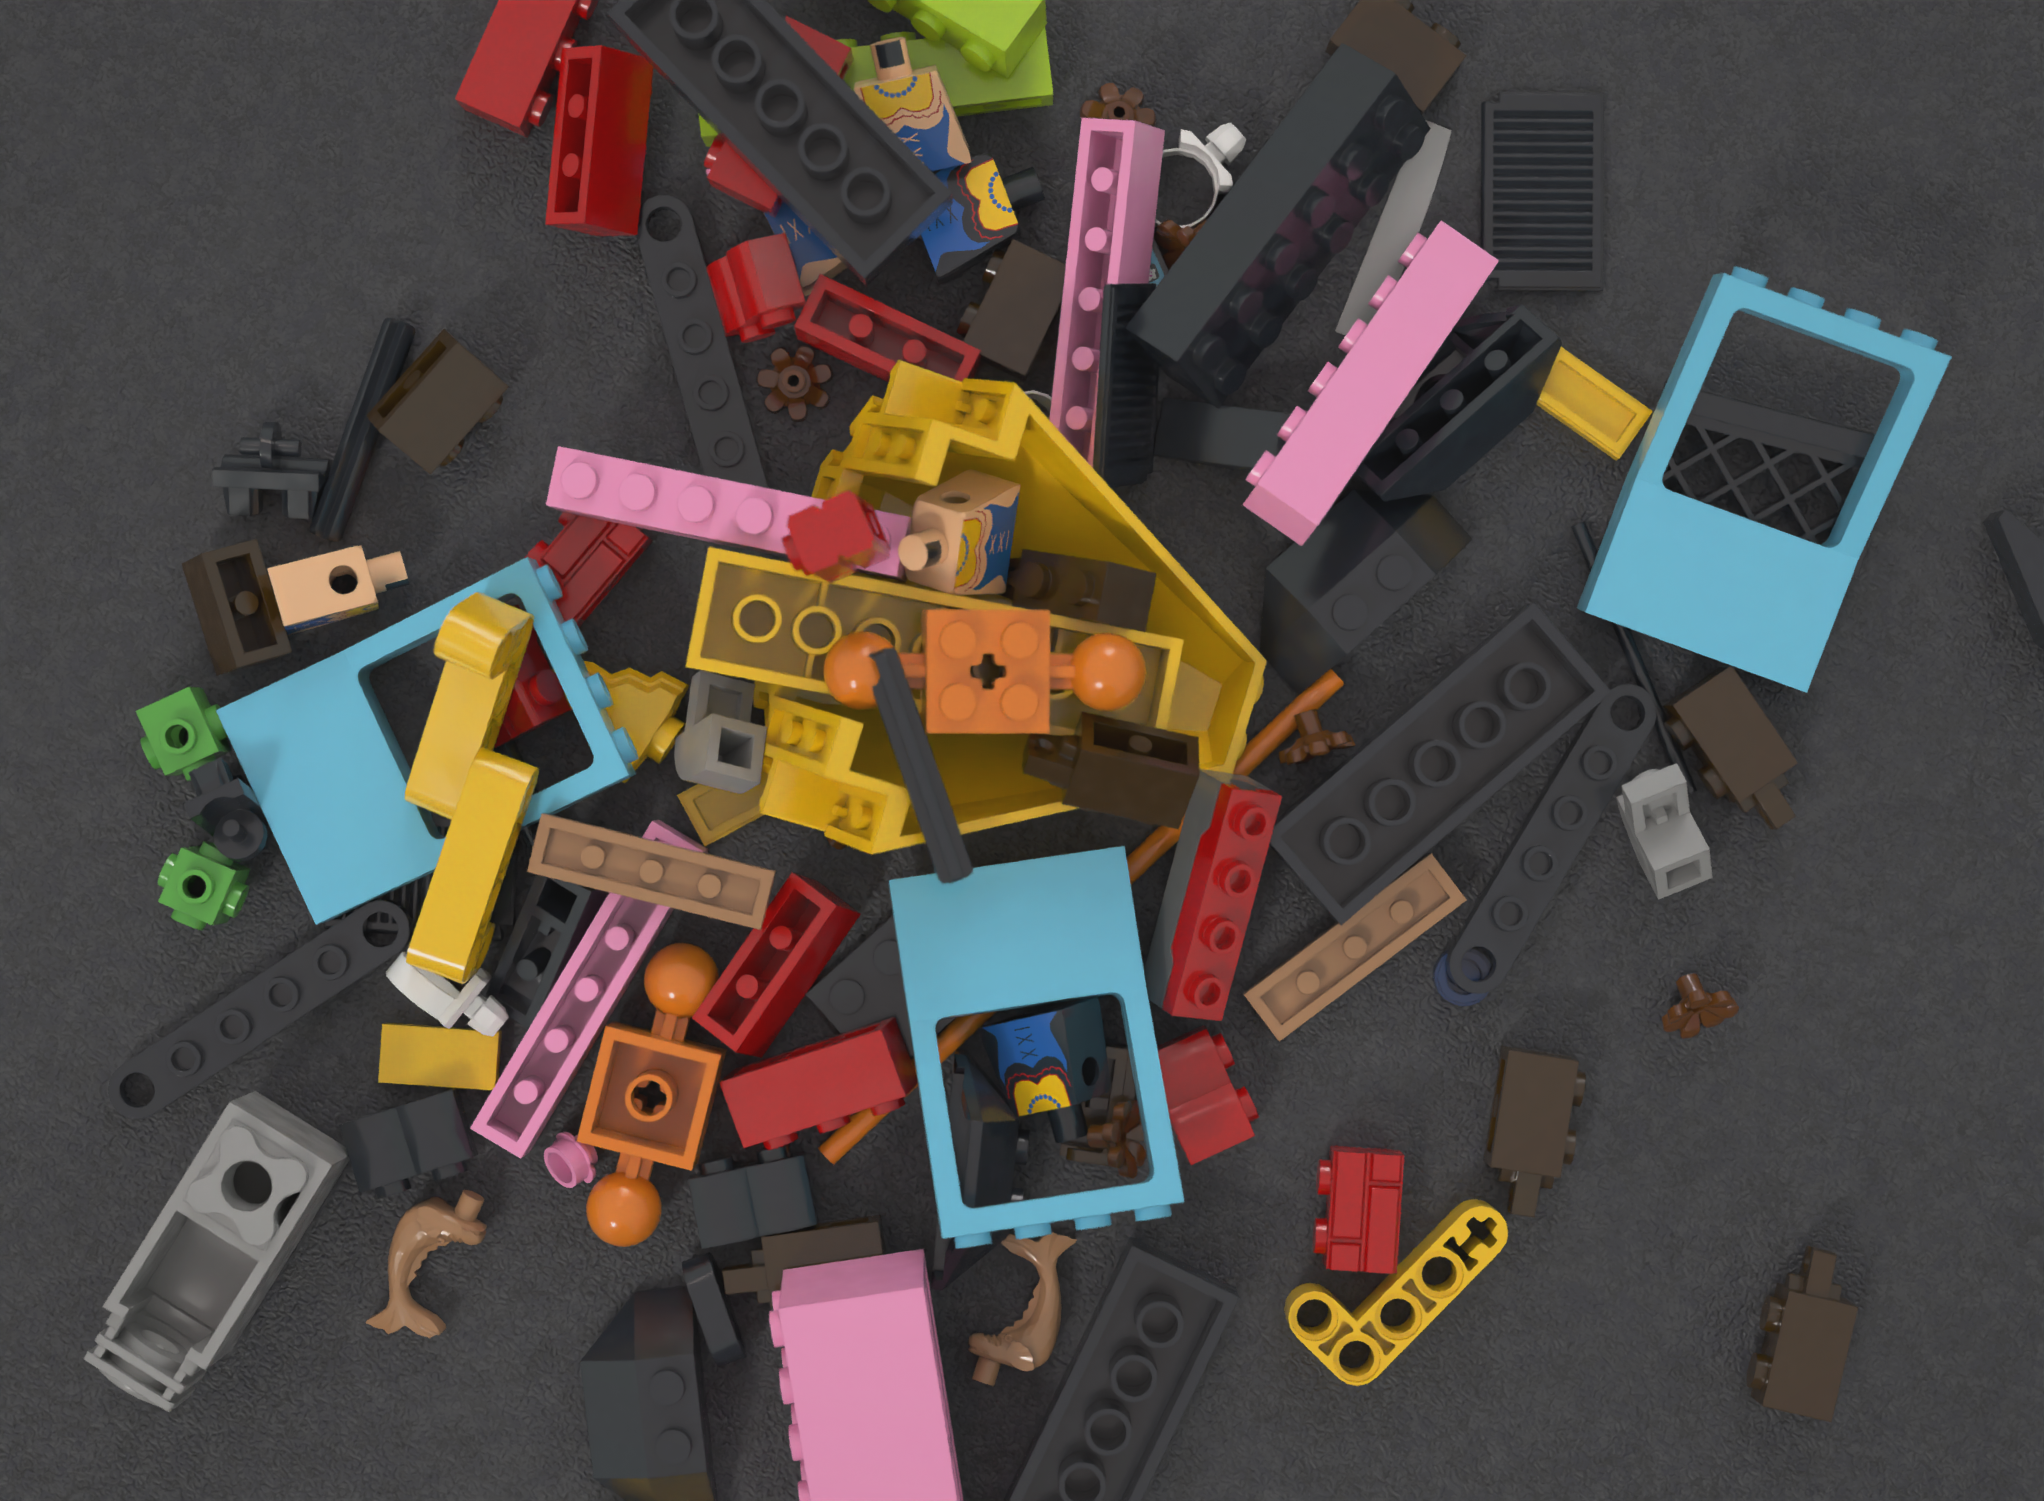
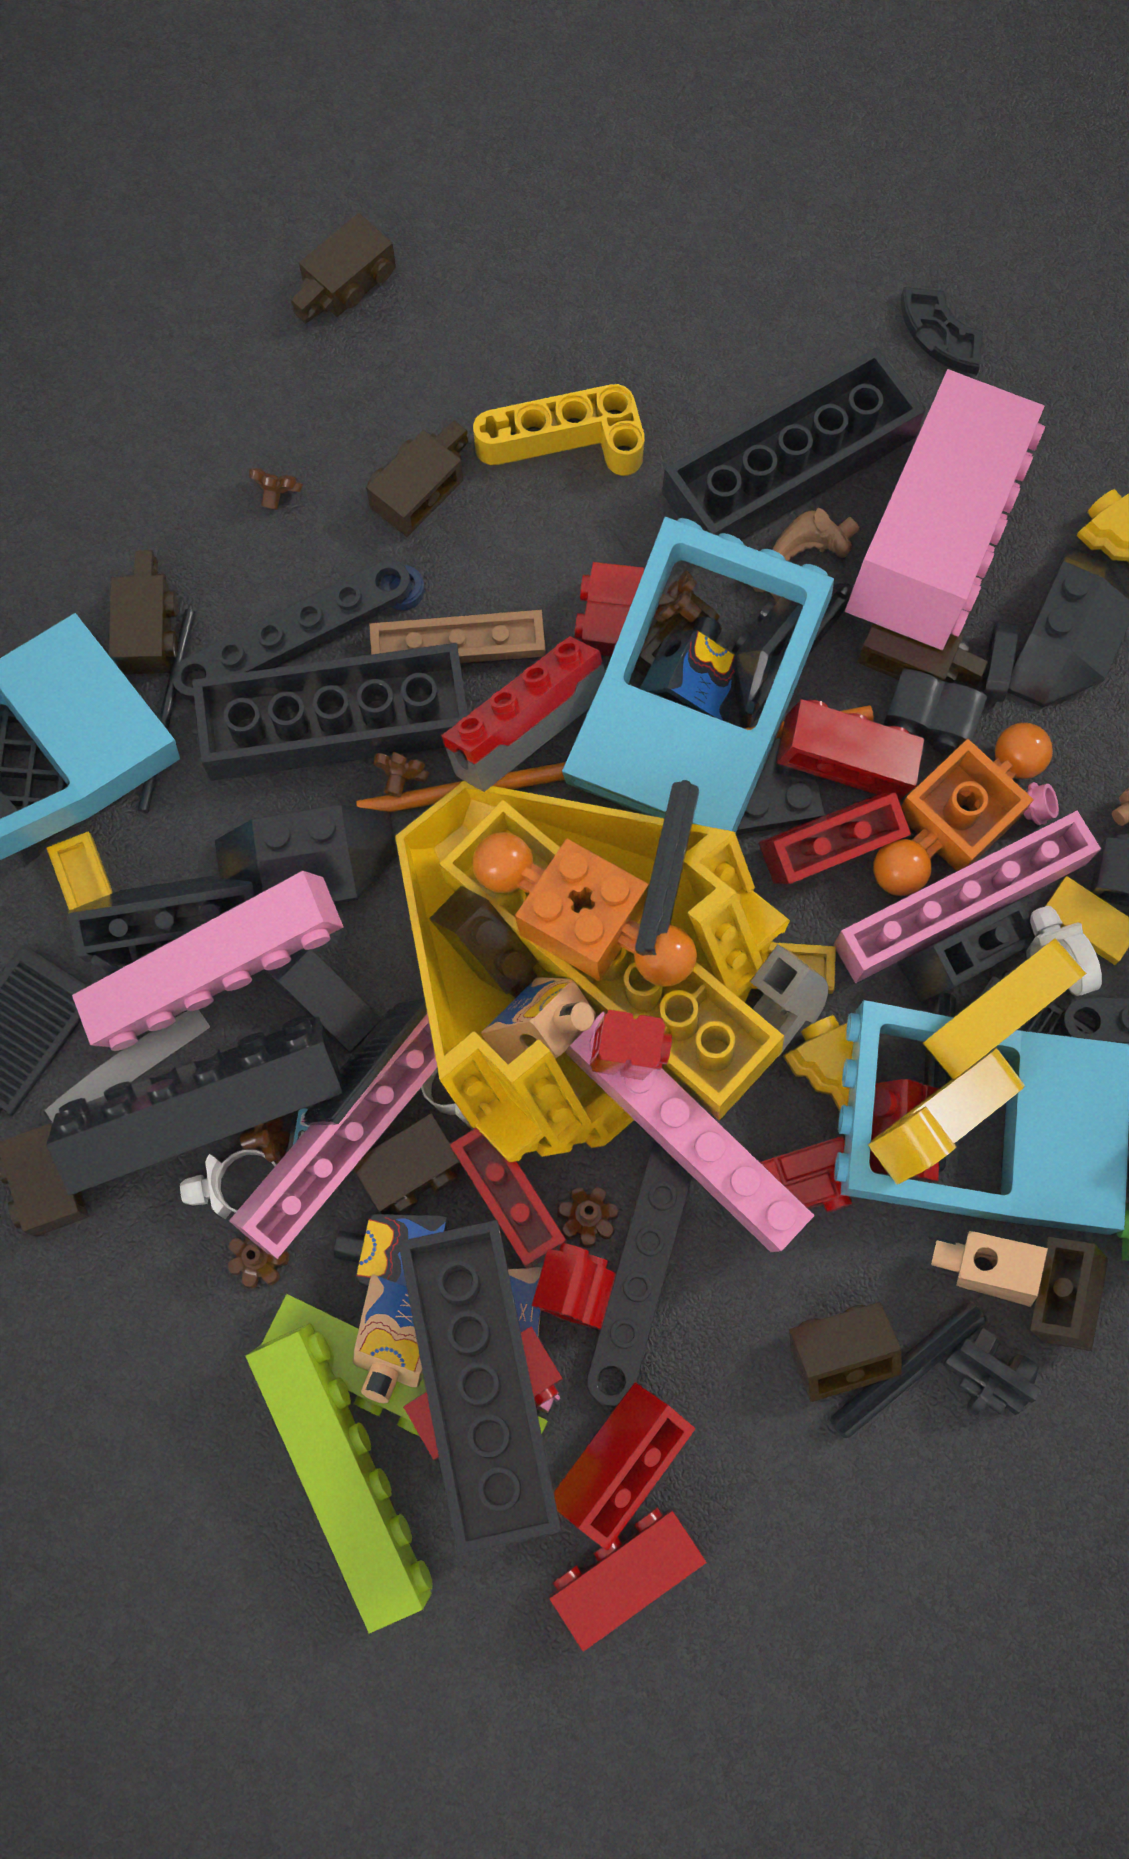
camera: 150 degrees left, 15 degrees down
medium nougat plate [527,813,776,930] -> none
dark brown hinge [1022,711,1200,829] -> none
red brick [1313,1146,1404,1274] -> none
light grey brick [1616,763,1713,900] -> none

